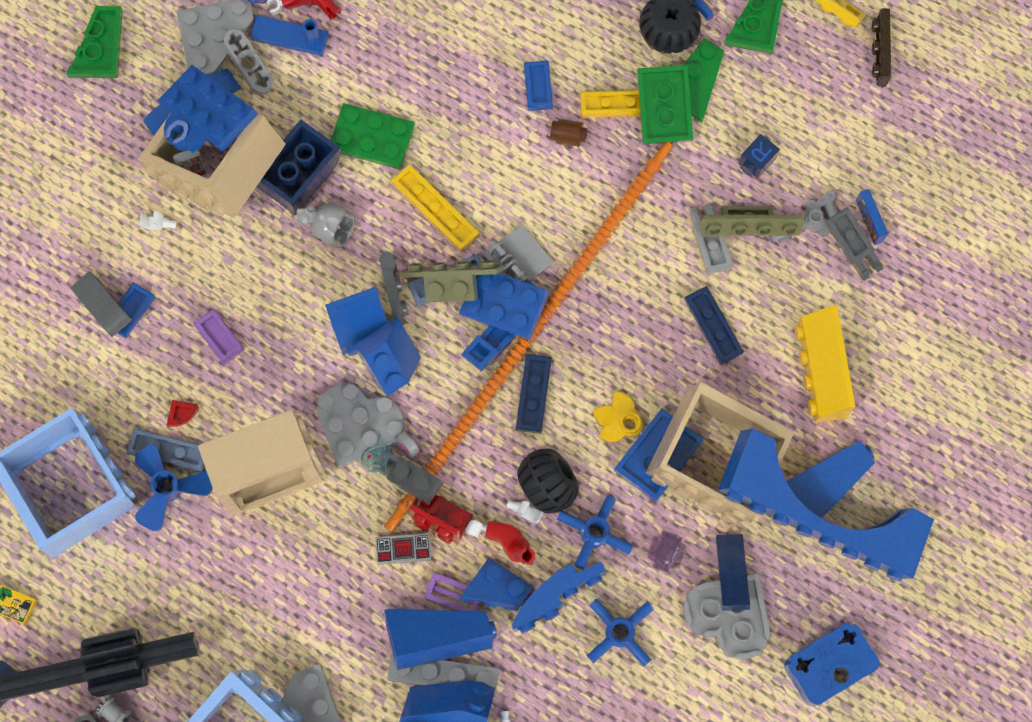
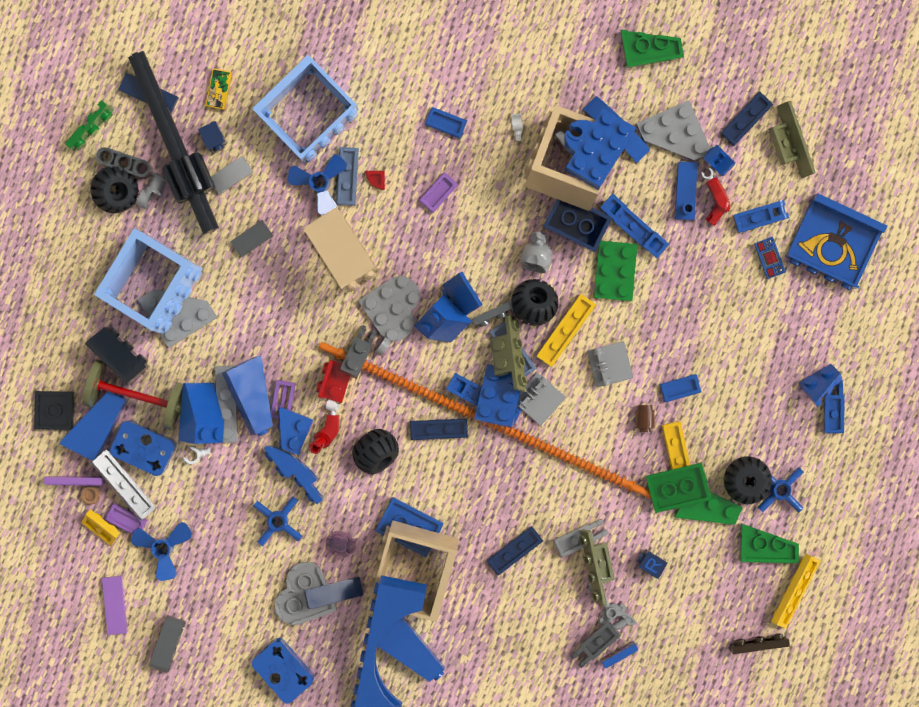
camera: 80 degrees right, 15 degrees up
dark grey beam [70,271,132,337] -> none
light grey beam [223,29,273,96] -> none
clear light blue tile [360,444,390,473] -> none
tile [376,533,431,565] -> none
white piece [507,500,544,524] -> none
blue bar [557,496,634,569] -> none
yellow plate [593,391,643,443] -> none
yellow slope [795,305,856,423] -> none
none -> dark blue brick [198,121,228,153]
none -> light grey slope [211,156,253,195]
none -> dark grey tile [231,220,273,257]
none -> black wheel [511,279,558,326]
none -> light grey hinge [587,341,633,388]
none -> blue slope [600,193,669,258]

